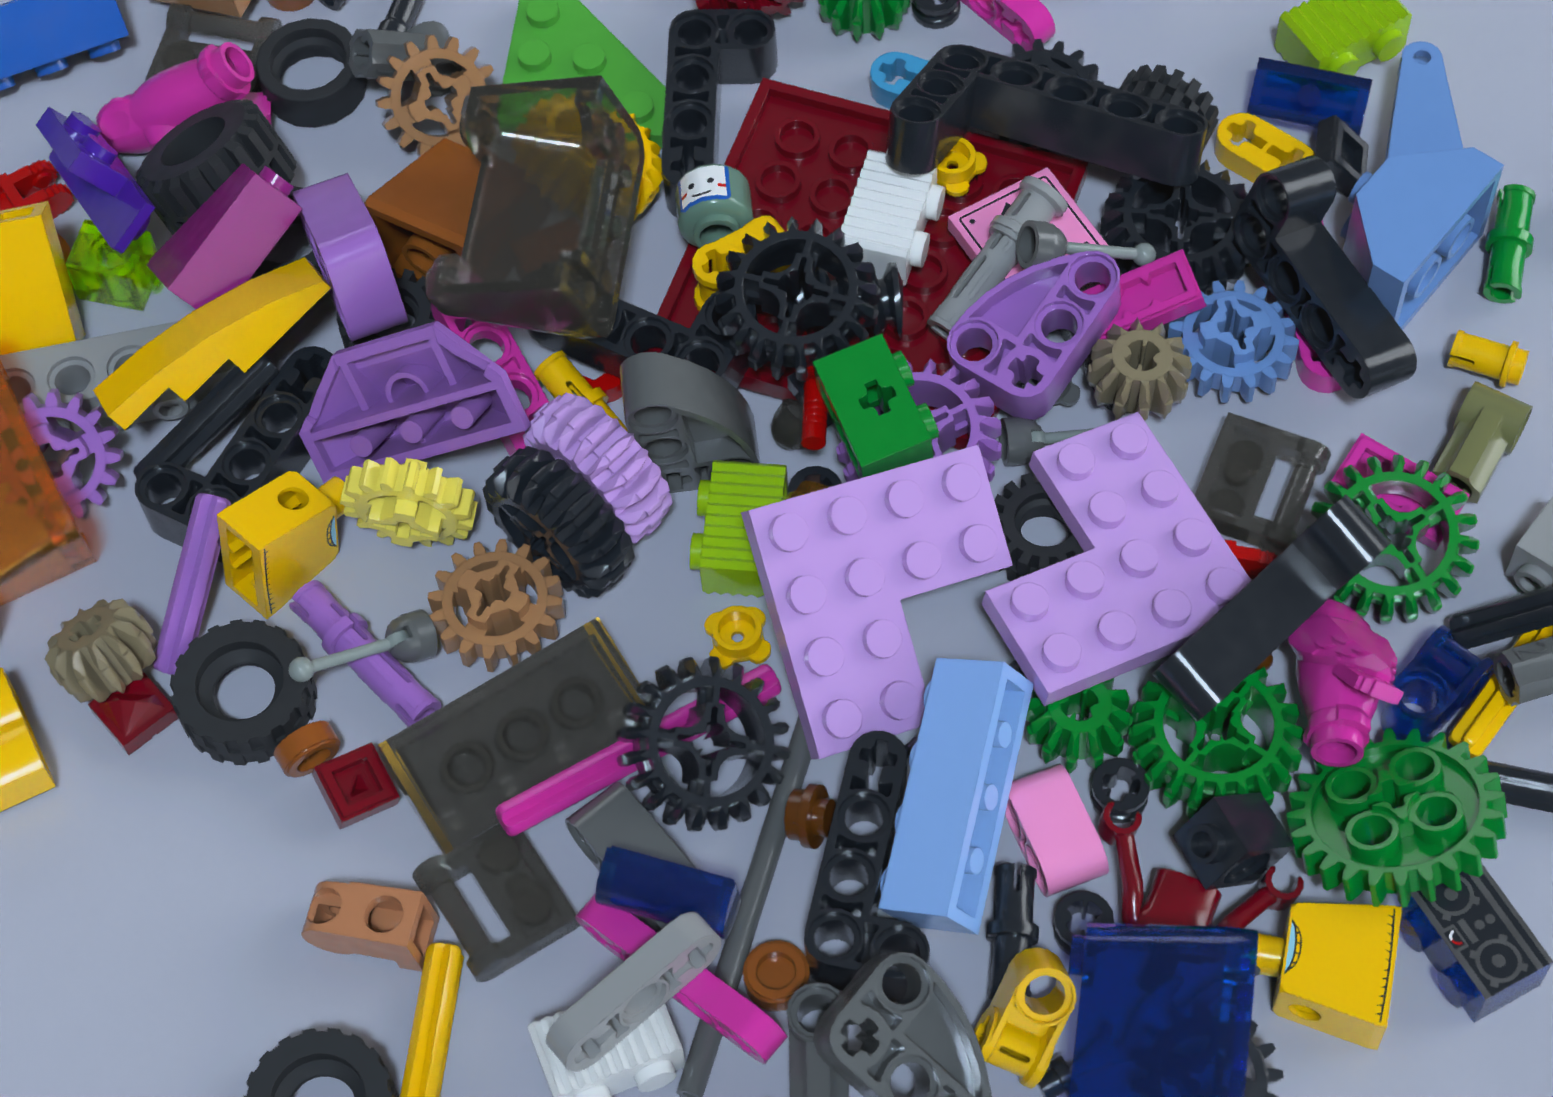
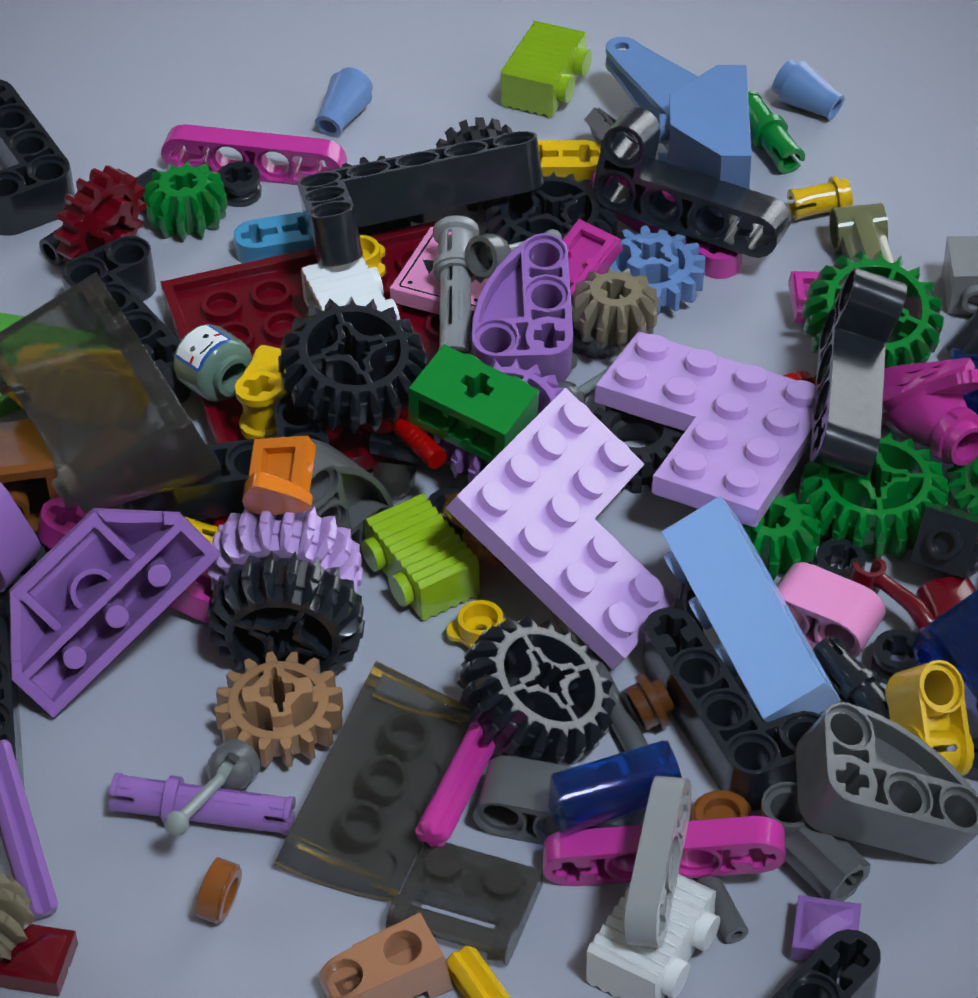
camera: 40 degrees left, 15 degrees down
black tyre [170,619,318,766] -> none
yellow torso [217,471,345,619] -> none
dark red tile [312,742,400,830] -> none
light yellow gear [340,457,478,547] -> none
clear smoke plate [1195,412,1331,555] -> none
clear blue brick [1246,57,1373,136] -> none
none -> orange tile [242,436,316,515]

